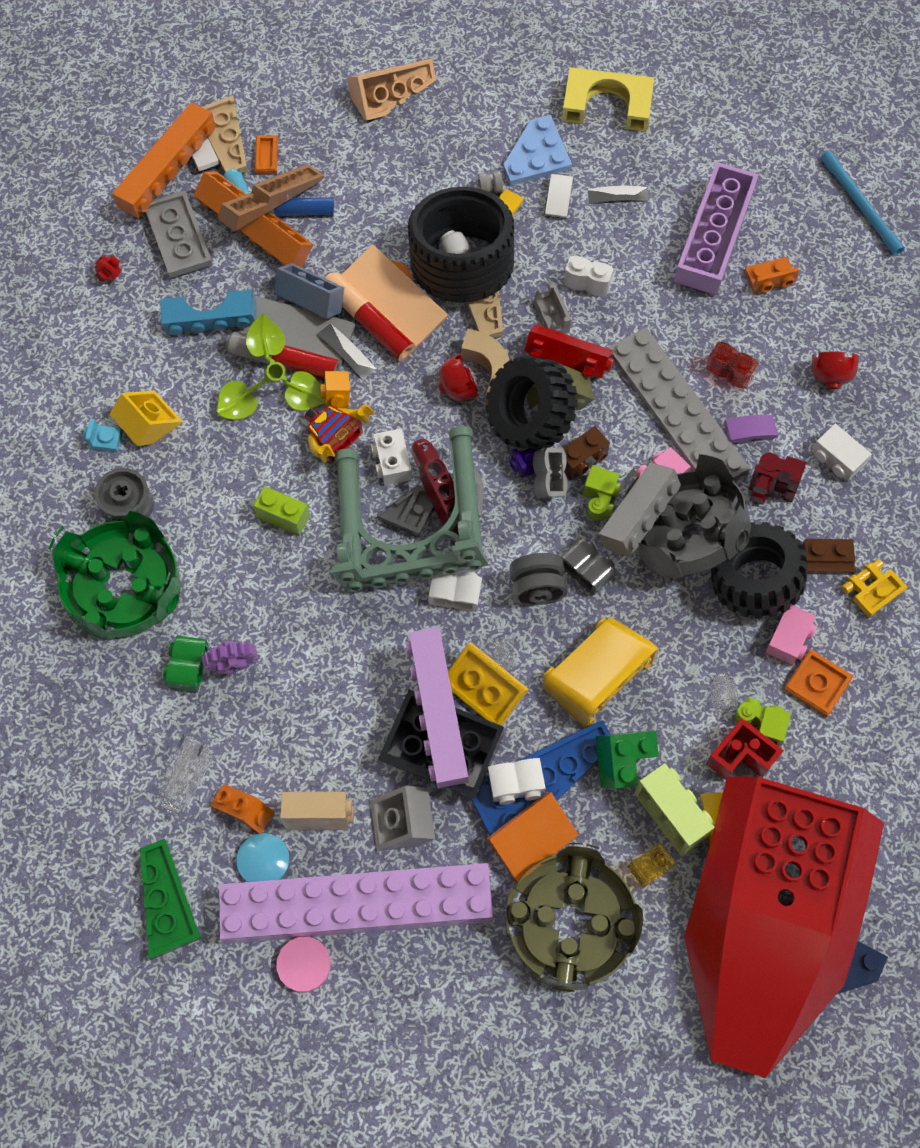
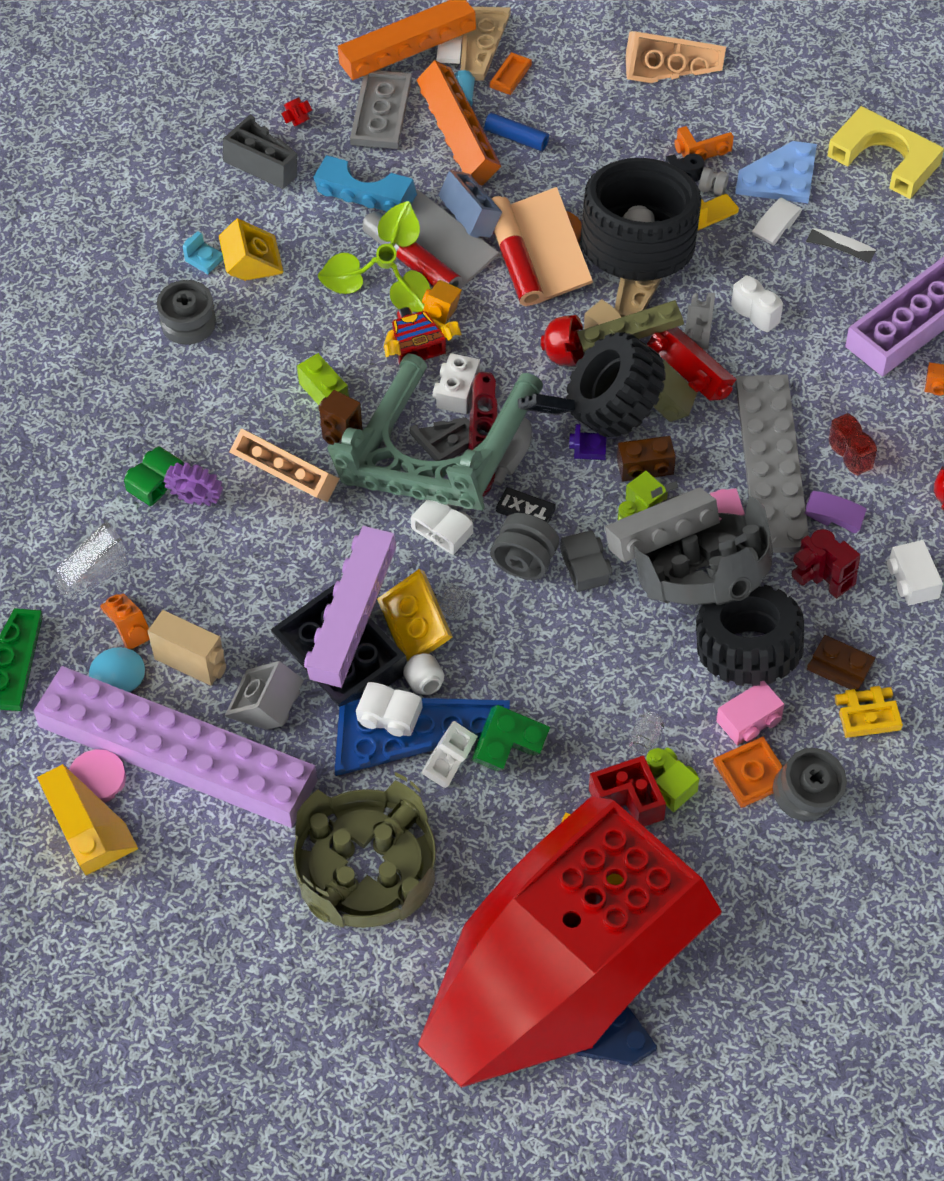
camera: 30 degrees right, 10 degrees down
green piece [49,510,181,640] -> none
medium nougat slope [218,164,324,231] -> none
sticker [317,324,376,380] -> none
orange tile [486,792,579,883] -> none
light grey brick [533,448,567,499] -> none
yellow windscreen [542,617,659,728] -> none
clear yellow bracket [627,843,676,888] -> none
yellowish green brick [634,763,715,857] -> none
none -> yellow wedge [37,764,138,876]
none -> dark grey wedge [223,114,297,189]
none -> light nougat brick [230,428,340,502]
none -> reddish brown brick [319,390,363,445]
none -> white head [403,653,444,695]
none -> white slope [421,721,478,788]
none -> black tile [496,487,556,523]
none -> black tile [518,394,575,415]
none -> olive plate [577,300,684,354]
none -> black leg [665,154,704,182]
none -> orange bracket [674,126,734,160]
none -> dark grey wheel [773,748,847,821]

